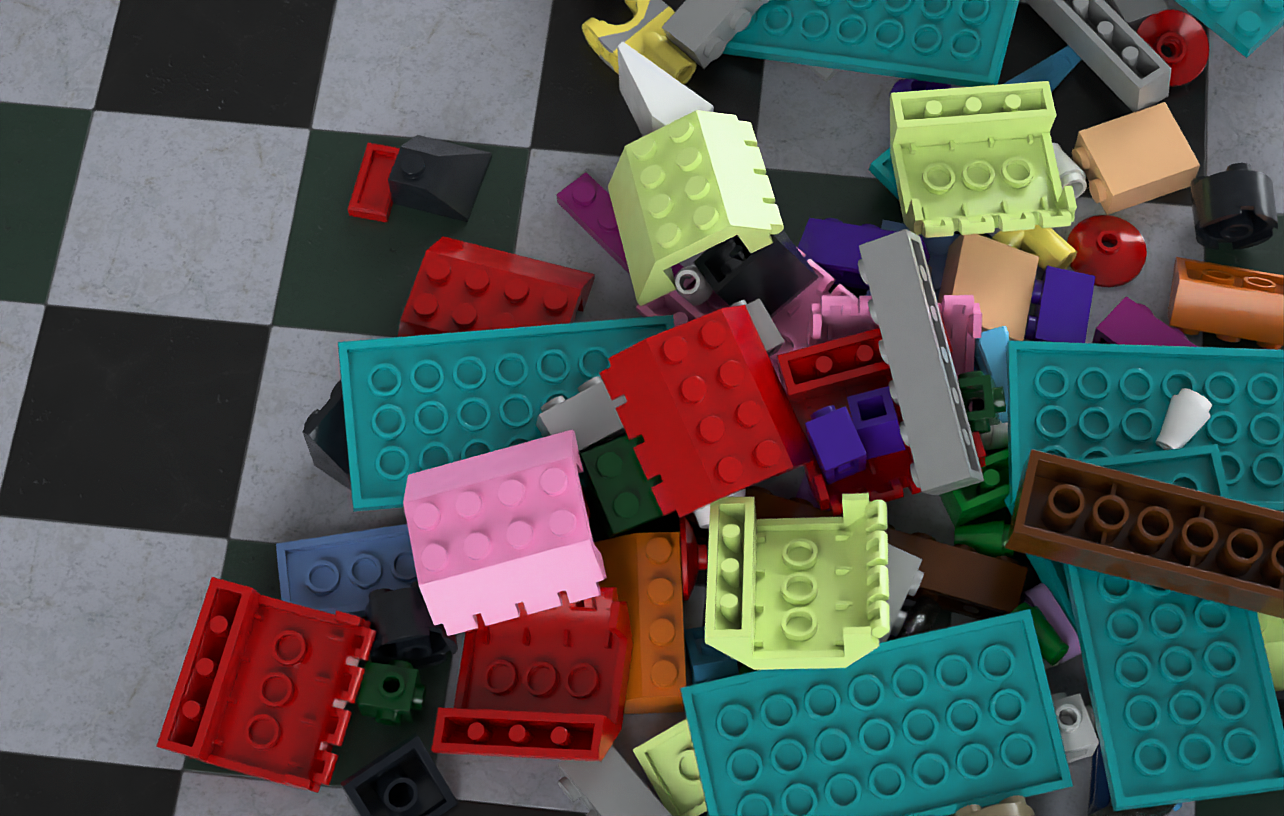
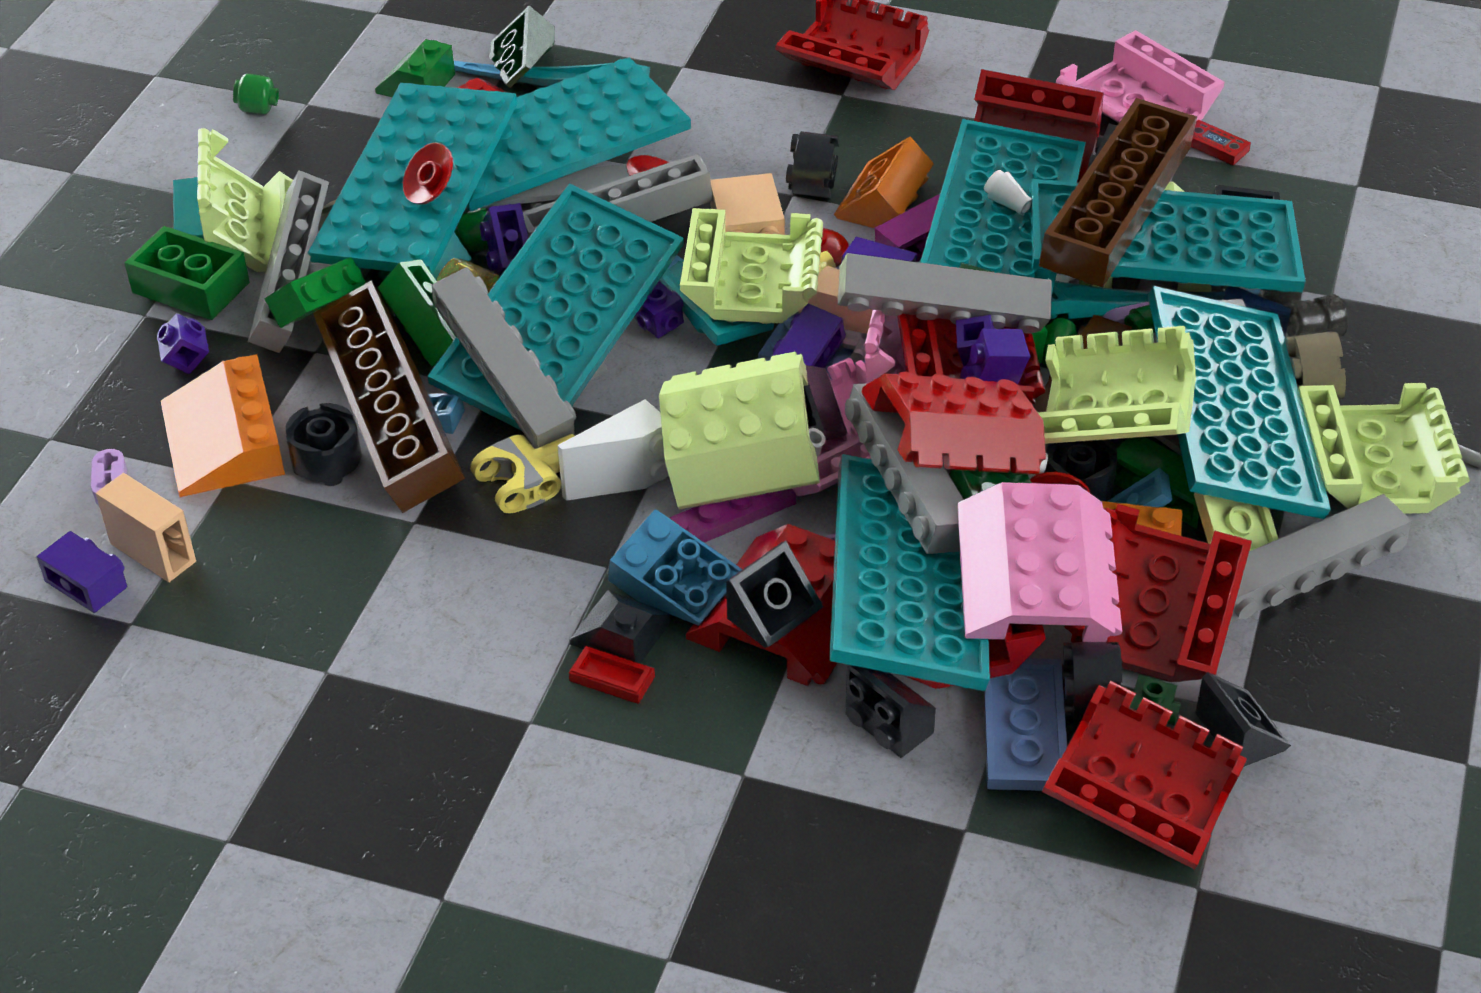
camera: 80 degrees left, 20 degrees down
none -> dark azure slope [608,509,743,626]
none -> black slope [726,541,824,648]

